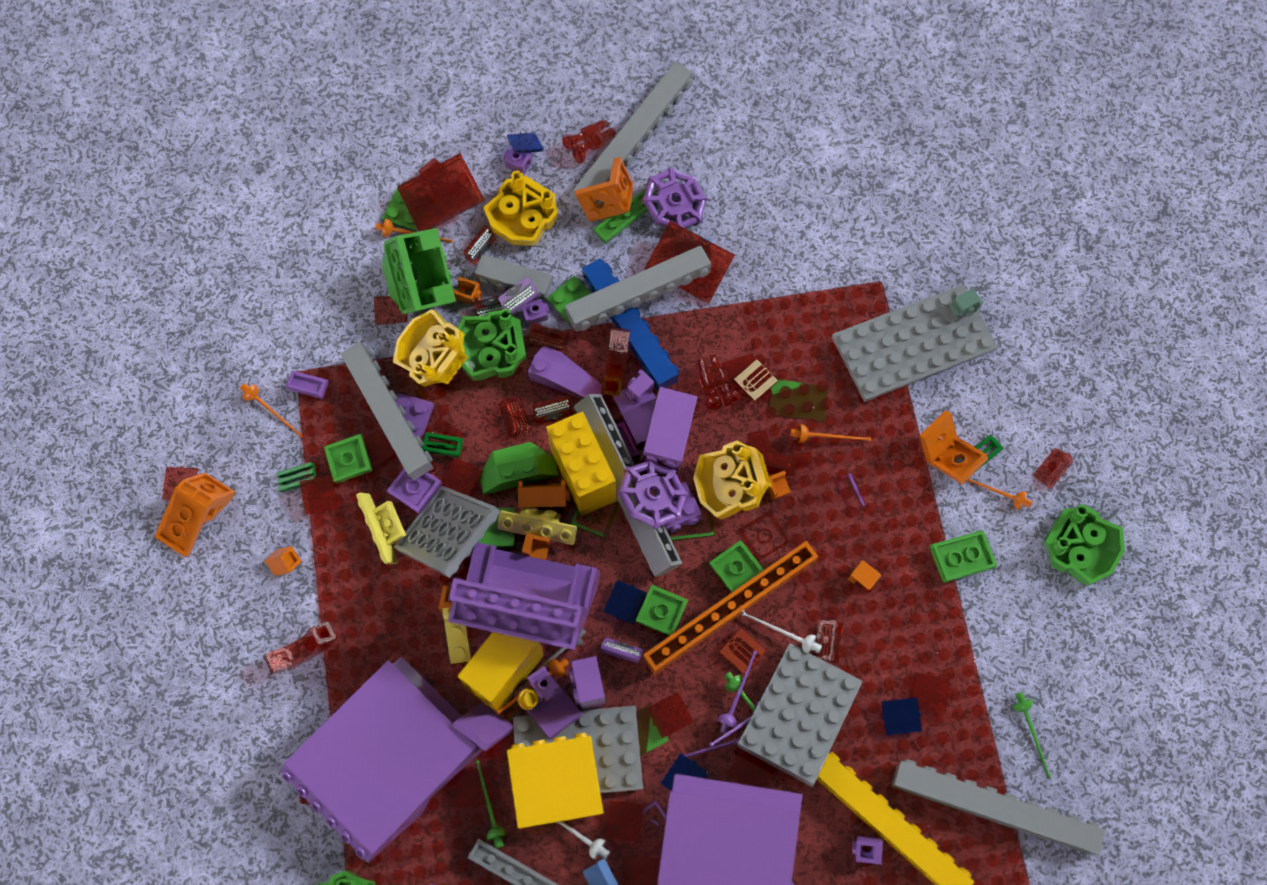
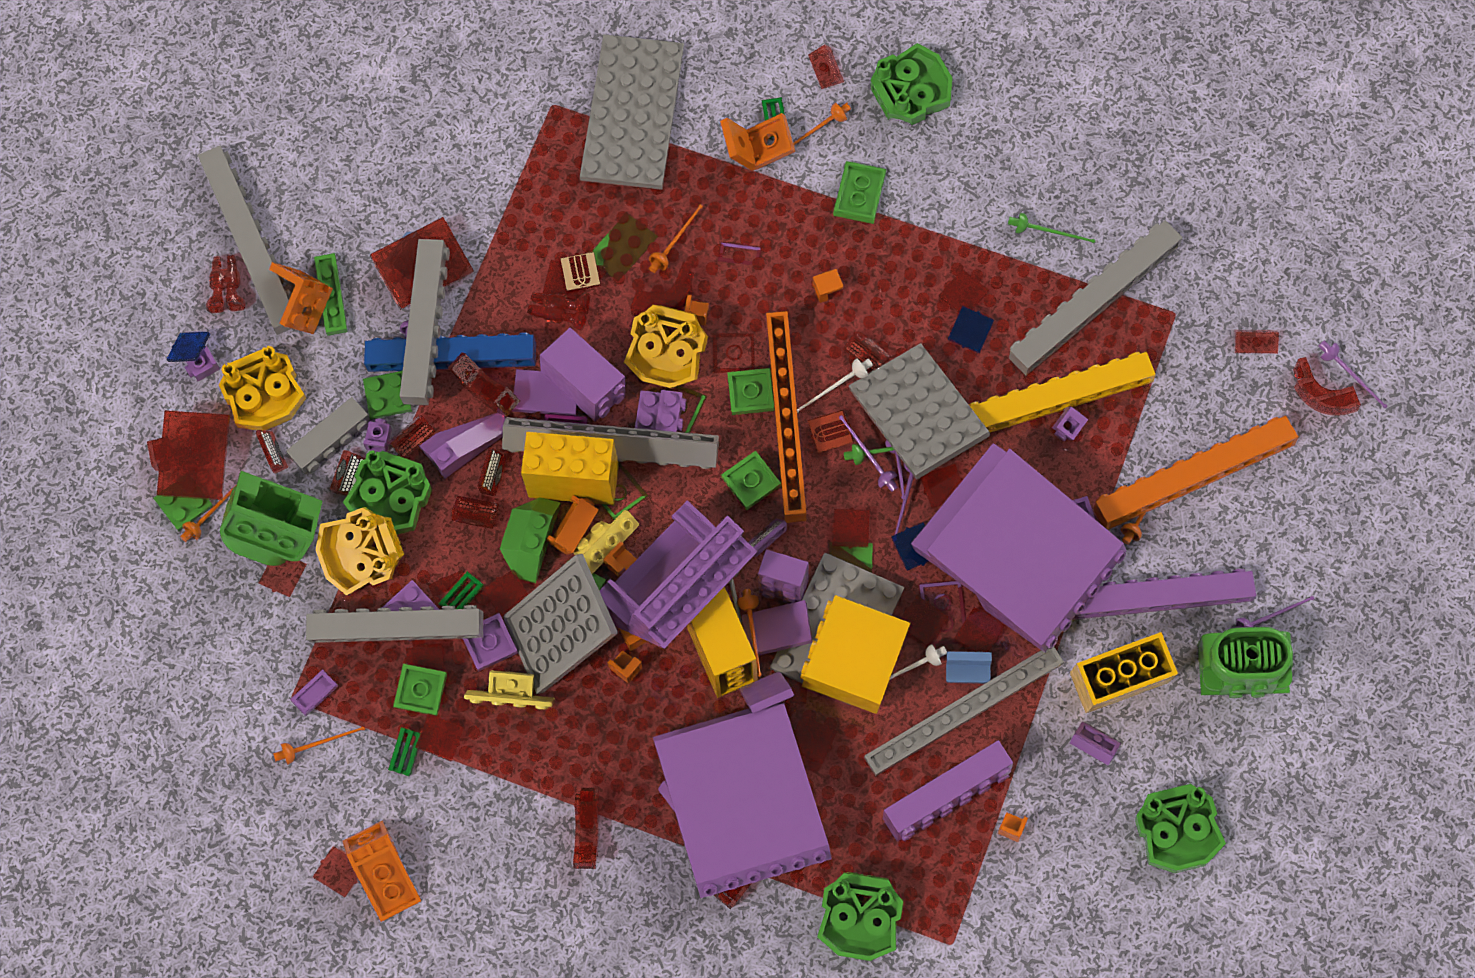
camera: 55 degrees left, 0 degrees up
orange panel [264,545,302,576] -> none
light yellow plate [442,608,471,664] -> none
orange window [453,277,482,306] -> none
bright green sword [475,760,508,849] -> none
slope [498,277,539,315] -> none
yellow plate [518,689,538,710] -> none
medium lavender brick [526,666,558,702] -> none
clear blue piece [603,580,647,625] -> none
medium lavender plate [617,460,688,529] -> none
medium lavender brick [625,370,655,403] -> none
medium lavender plate [642,168,707,232] -> none
sand green brick [950,288,983,317] -> none

